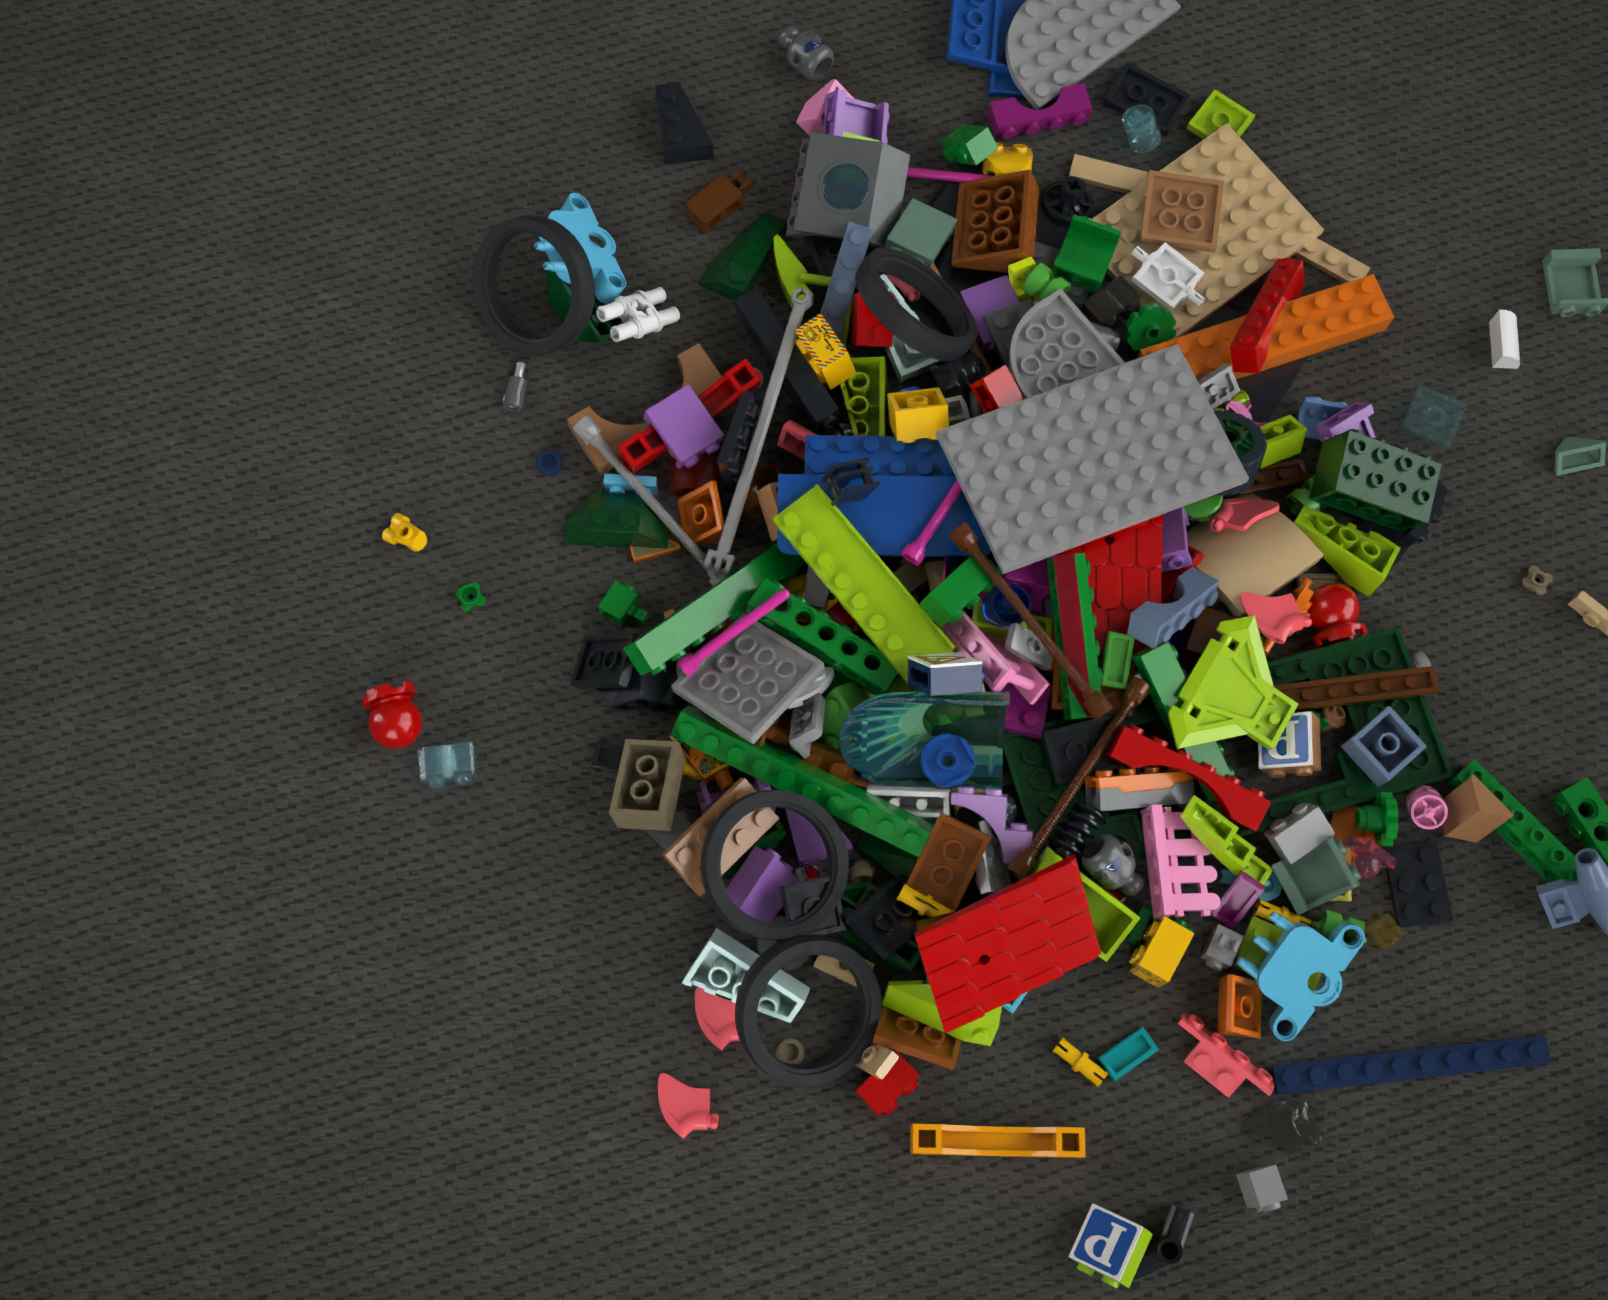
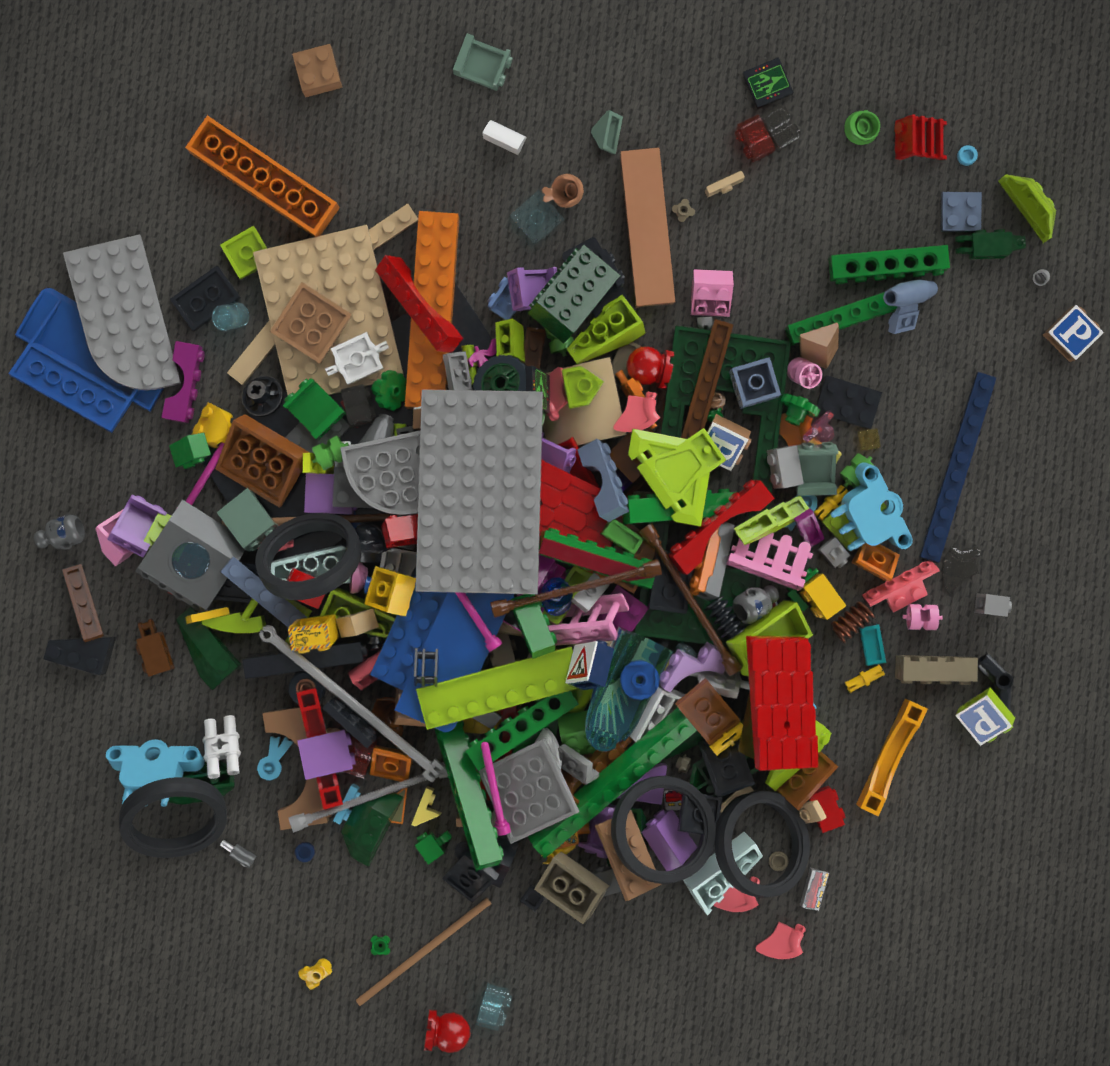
camera: 65 degrees left, 15 degrees up
none -> reddish brown plate [62,564,104,643]
none -> orange brick [185,115,340,237]
none -> yellow tile [185,607,230,624]
none -> medium azure piece [257,736,293,781]
none -> medium nougat brick [292,44,343,97]
none -> tan slope [336,608,379,638]
none -> bright pink piece [349,562,368,594]
none -> medium nougat piece [356,898,492,1006]
none -> light yellow slope [411,786,441,826]
none -> black tile [525,365,550,414]
none -> nougat hat [542,174,584,208]
none -> lime plate [562,366,604,409]
none -> nougat tile [620,148,675,308]
none -> bright pink slope [691,270,734,317]
none -> slope [800,867,829,911]
none -> copper piece [832,601,875,643]
none -> dark tan wedge [895,655,978,685]
none -> bright pink wheel [903,604,943,630]

